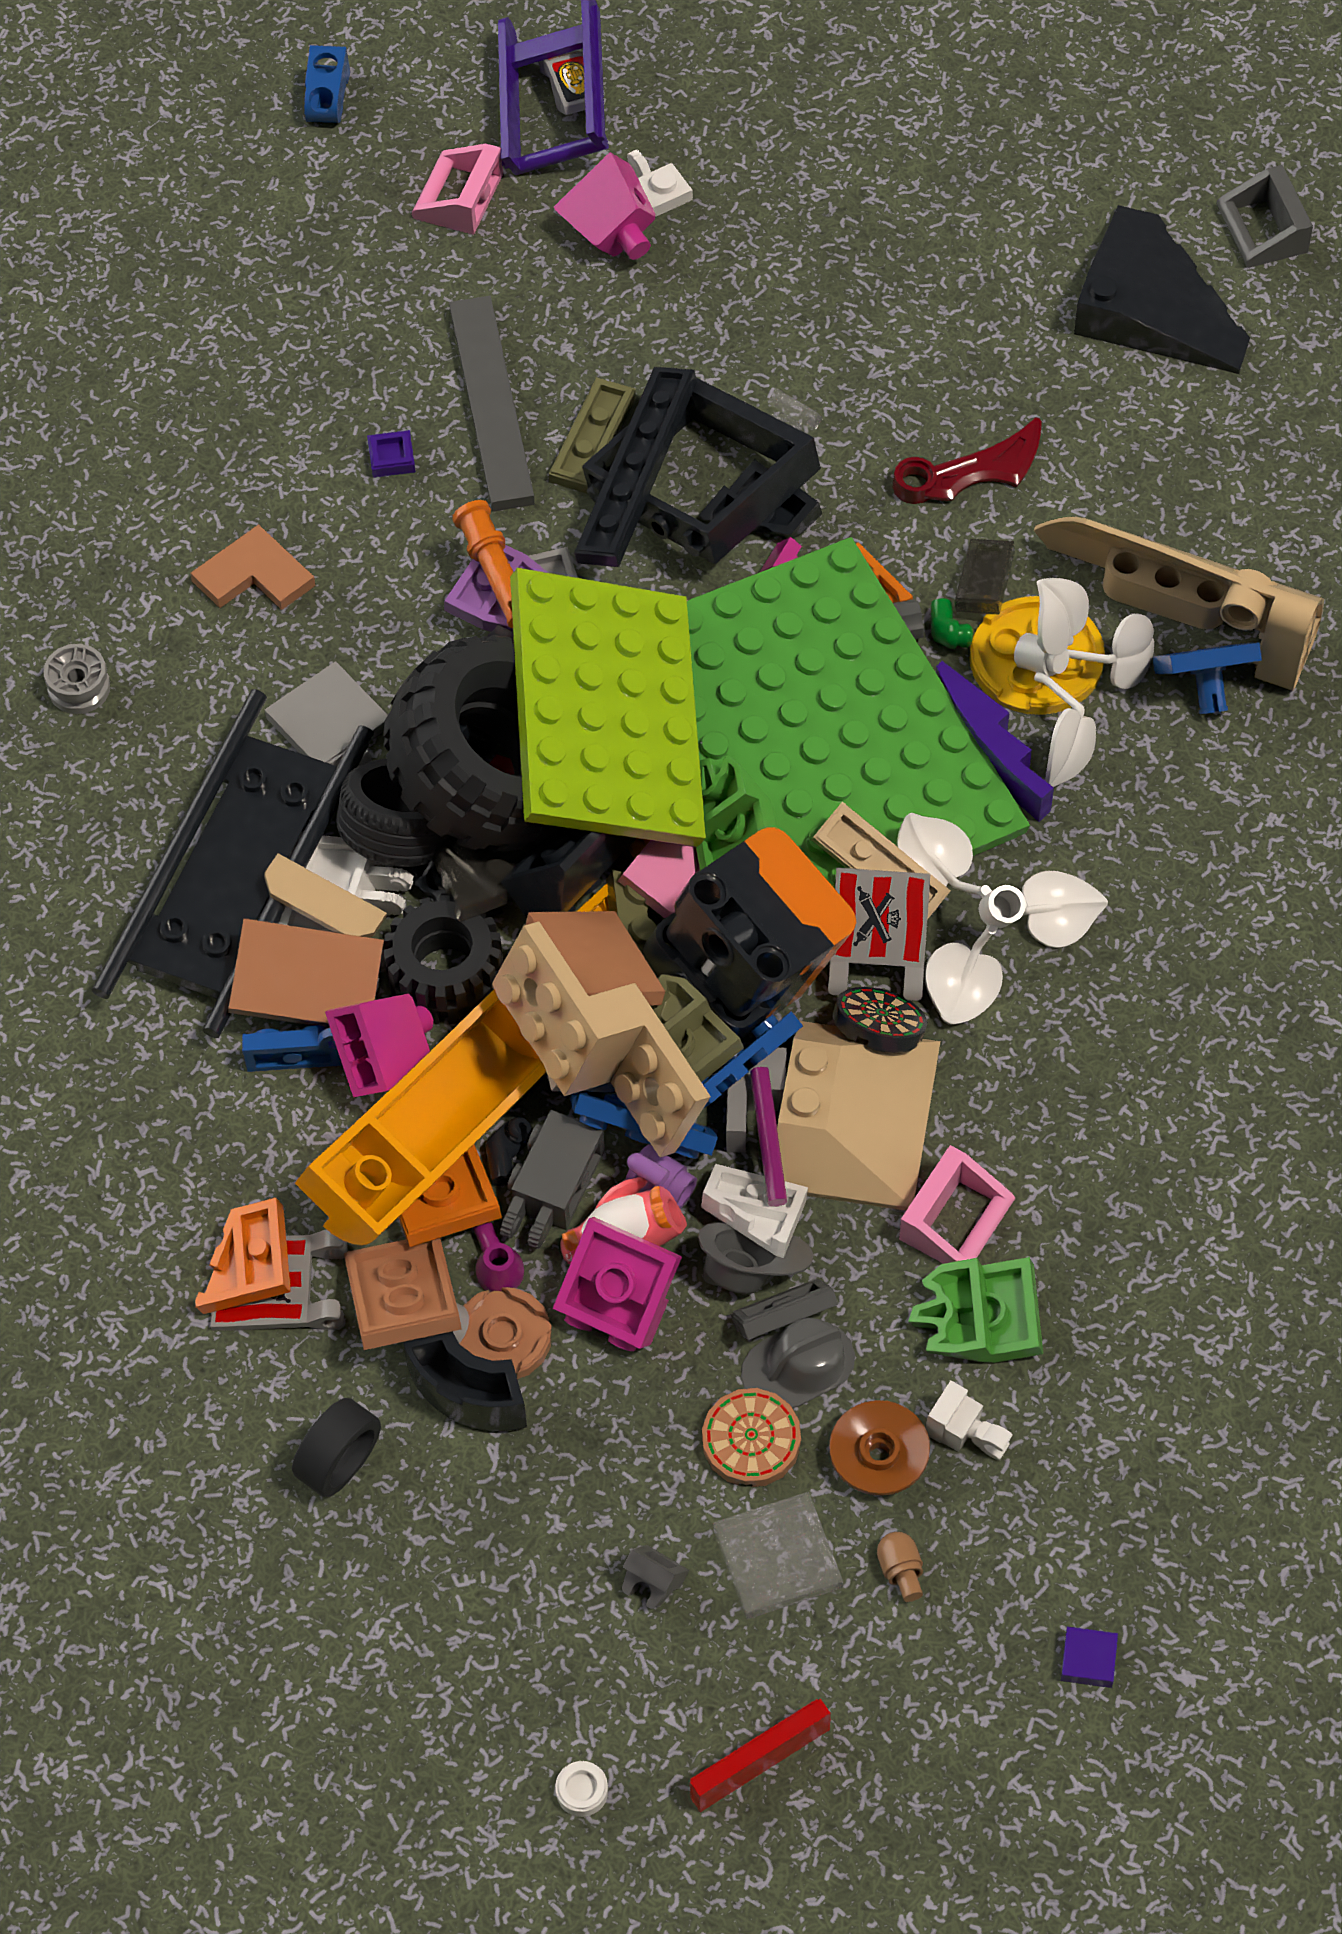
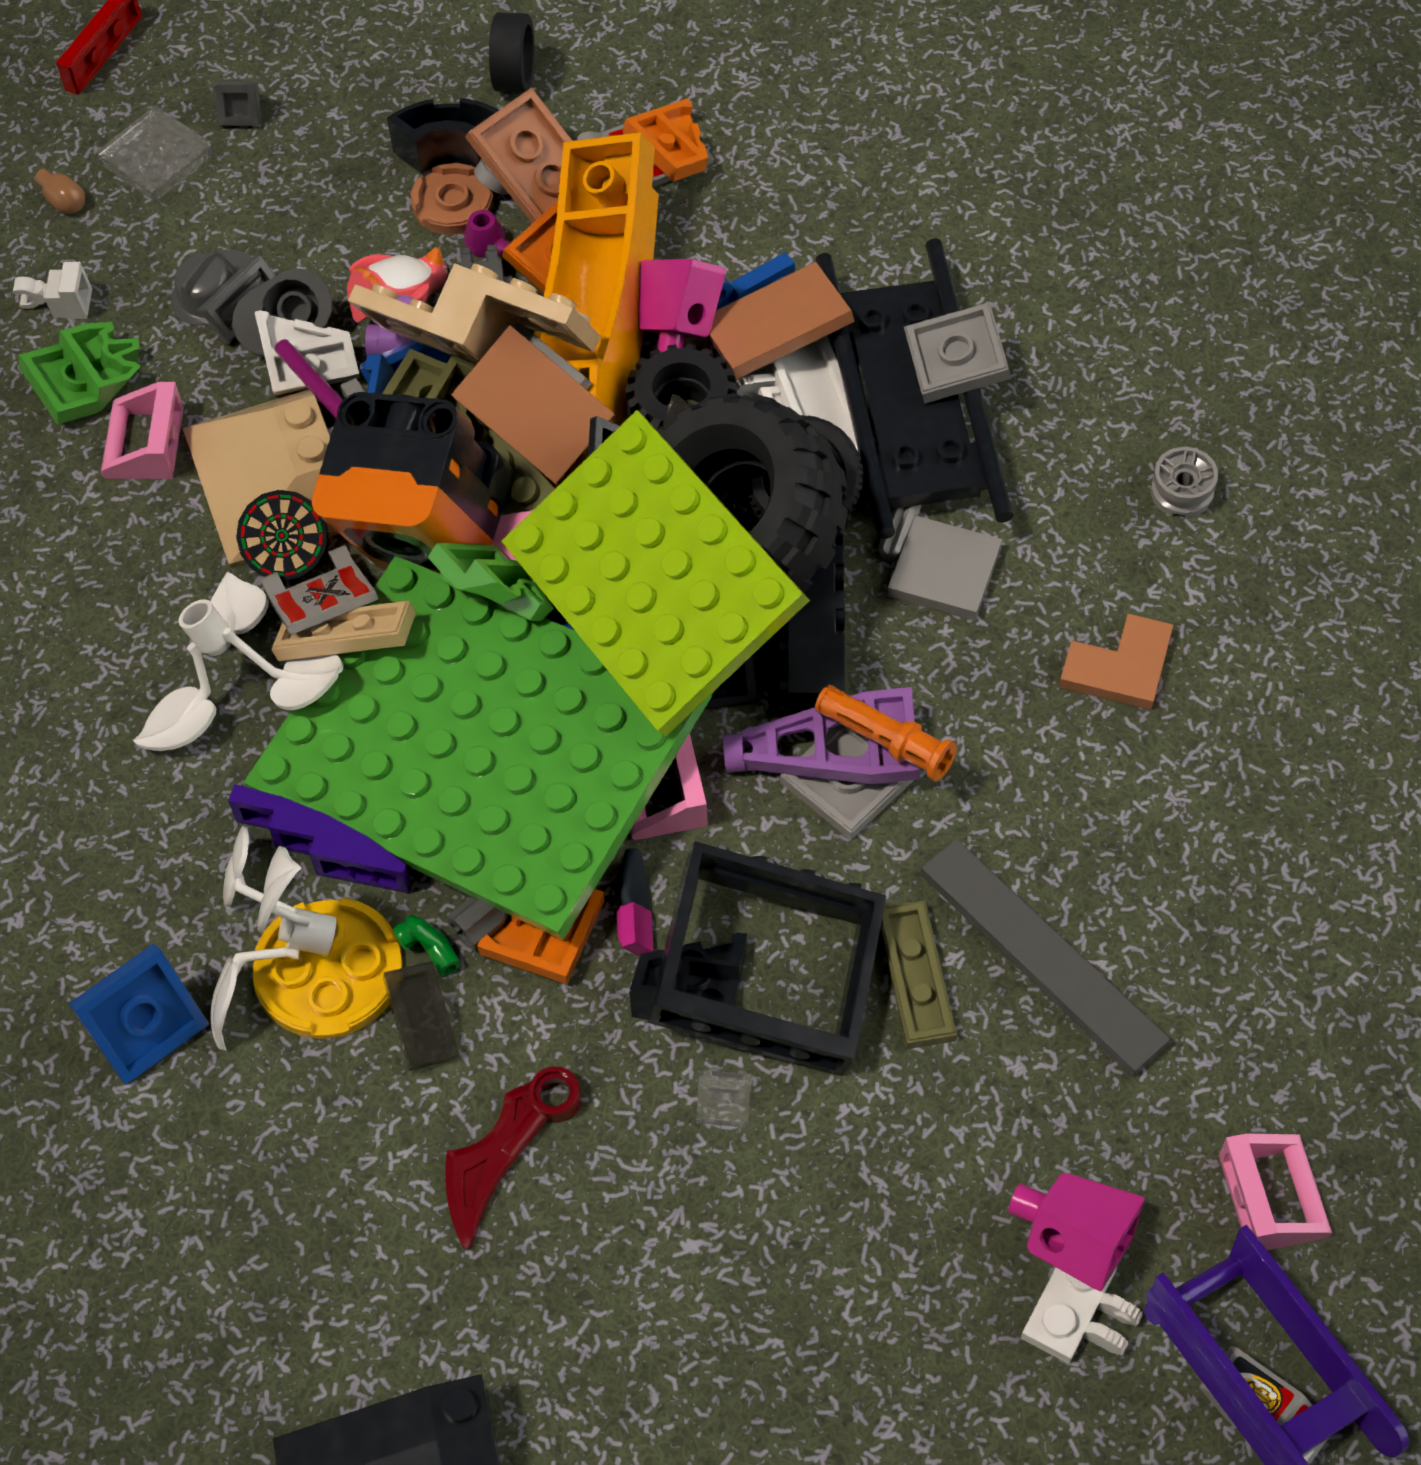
camera: 150 degrees right, 0 degrees up
tan piece [264,853,387,938] -> none
dark purple tile [367,430,416,478] -> none
dark pink plate [553,1217,682,1351] -> none
black tile [574,367,697,567] -> none
nougat tile [702,1388,801,1487] -> none
dark orange dish [830,1400,930,1495] -> none
tan panel [1034,517,1324,691] -> none
none -> light grey tile [904,302,1011,404]

